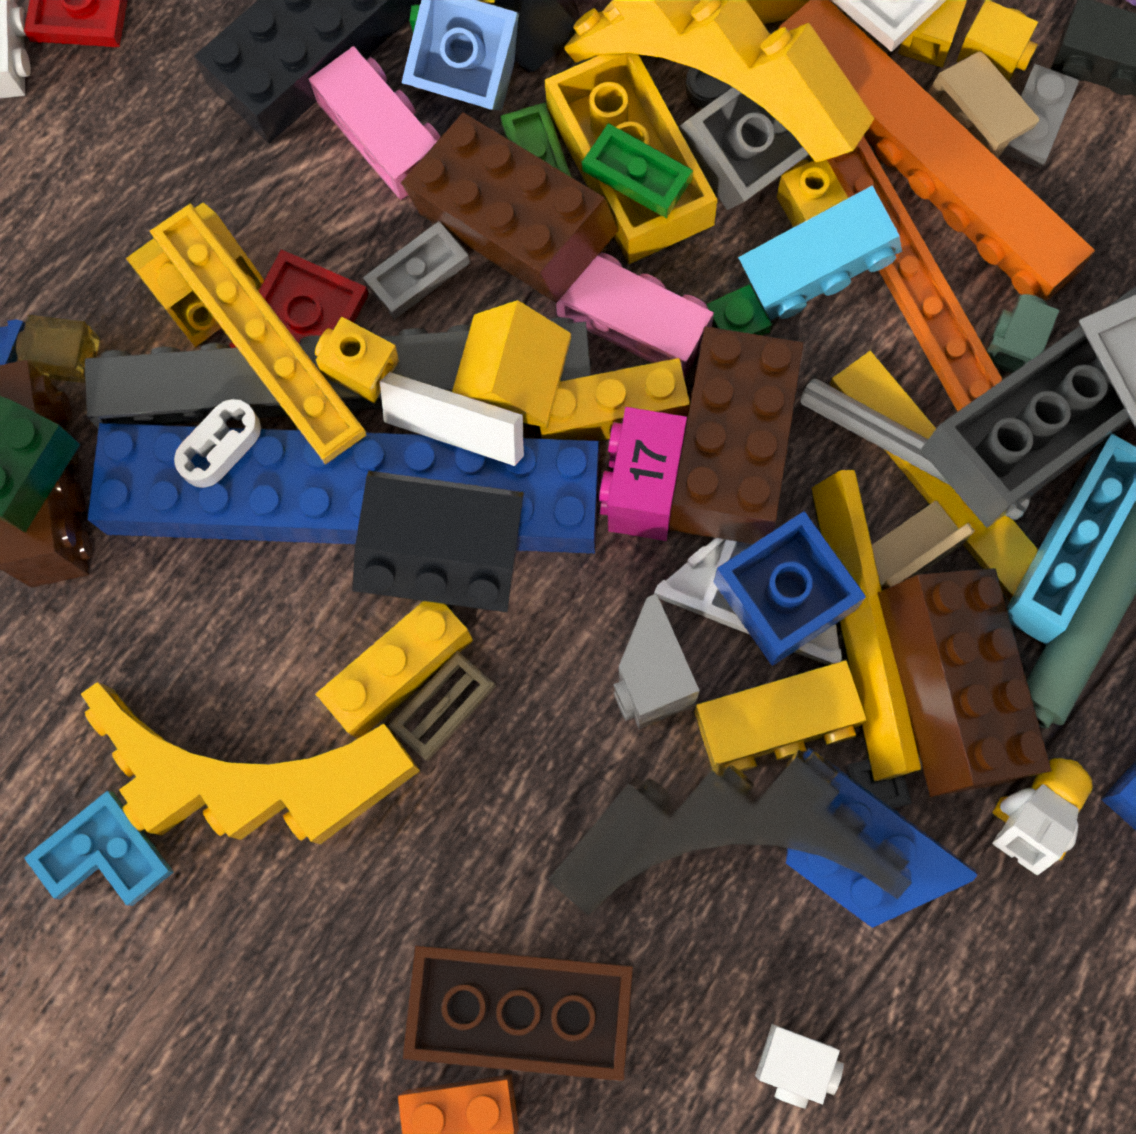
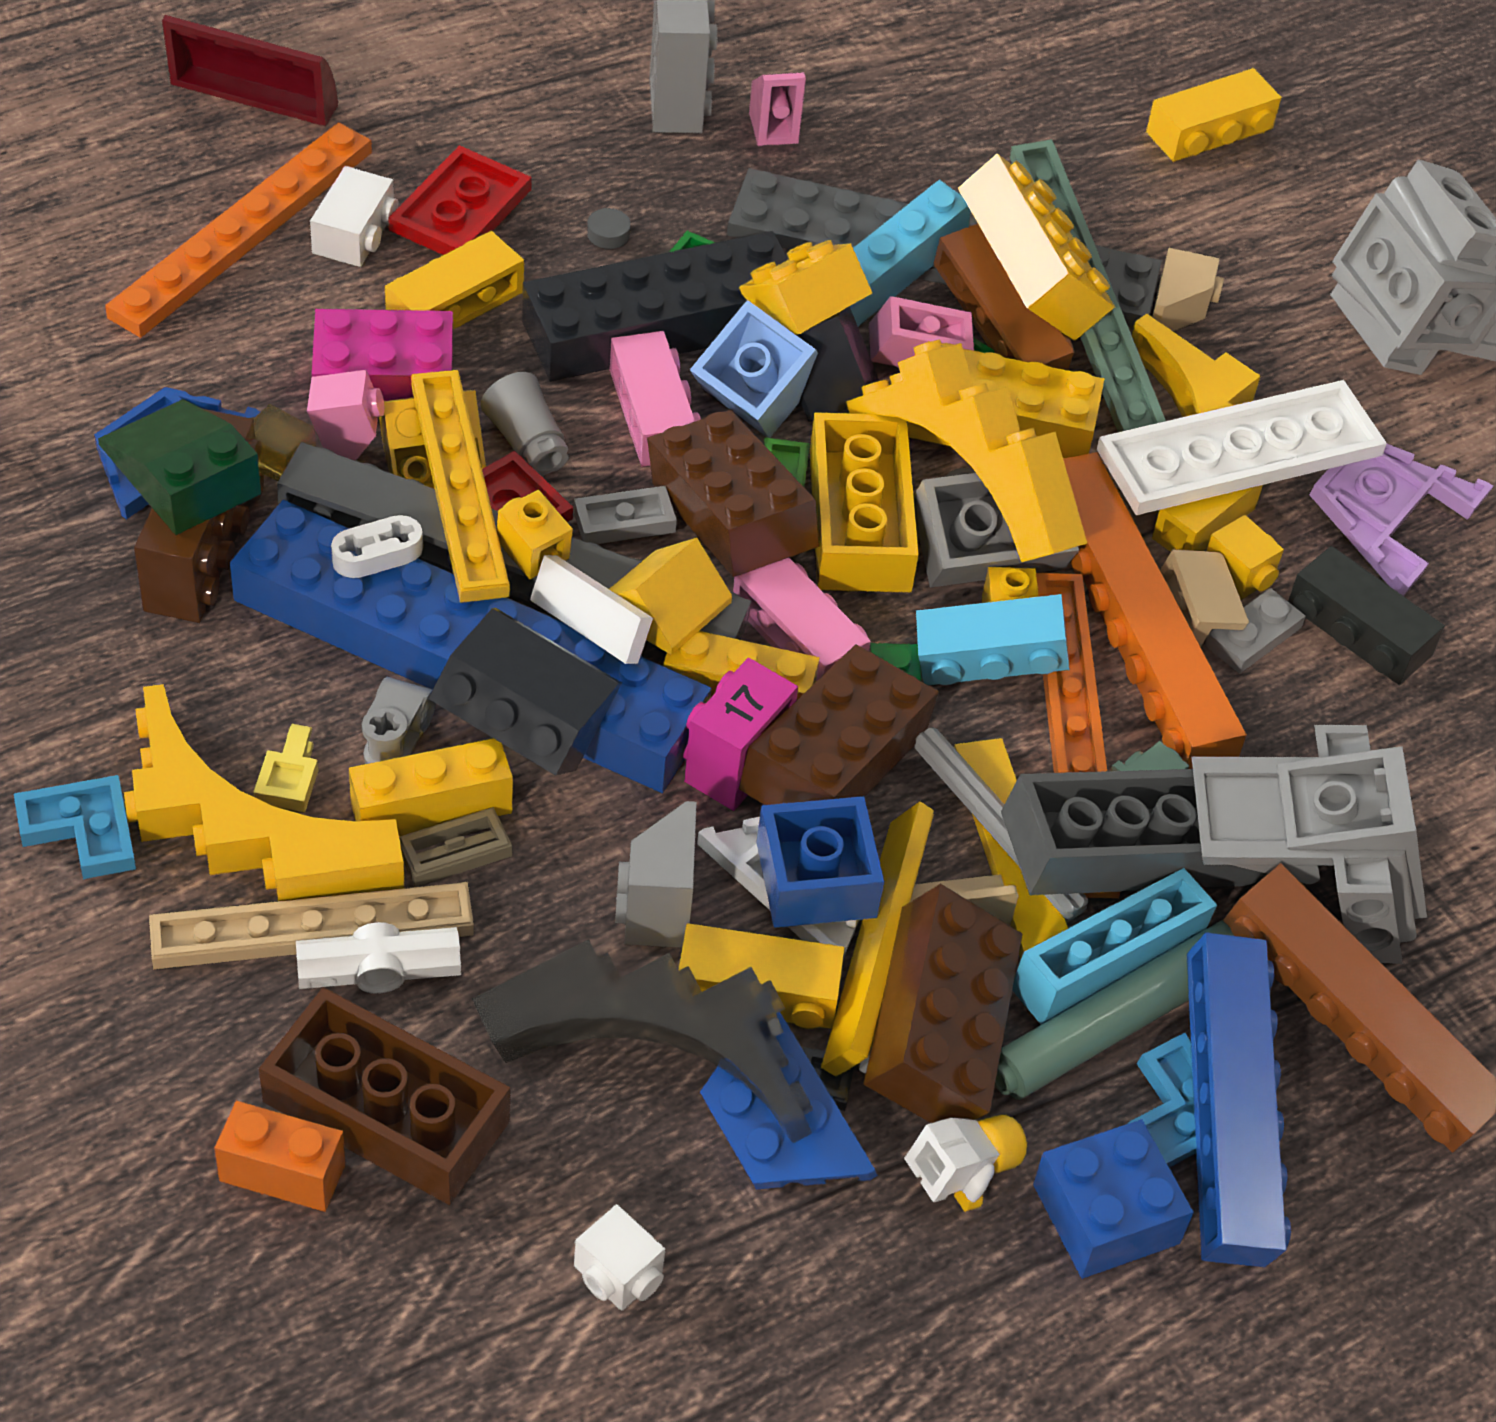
camera: 10 degrees right, 25 degrees down
green plate [582,123,693,219] -> none
none -> tan tile [149,882,474,970]
none -> light yellow plate [254,724,318,812]
none -> white piece [296,922,461,993]
none -> bright pink slope [307,370,384,461]
none -> dark pink brick [312,309,453,401]
none -> light grey piece [361,677,436,764]
none -> yellow brick [385,231,524,330]
none -> light grey plant [480,372,569,477]

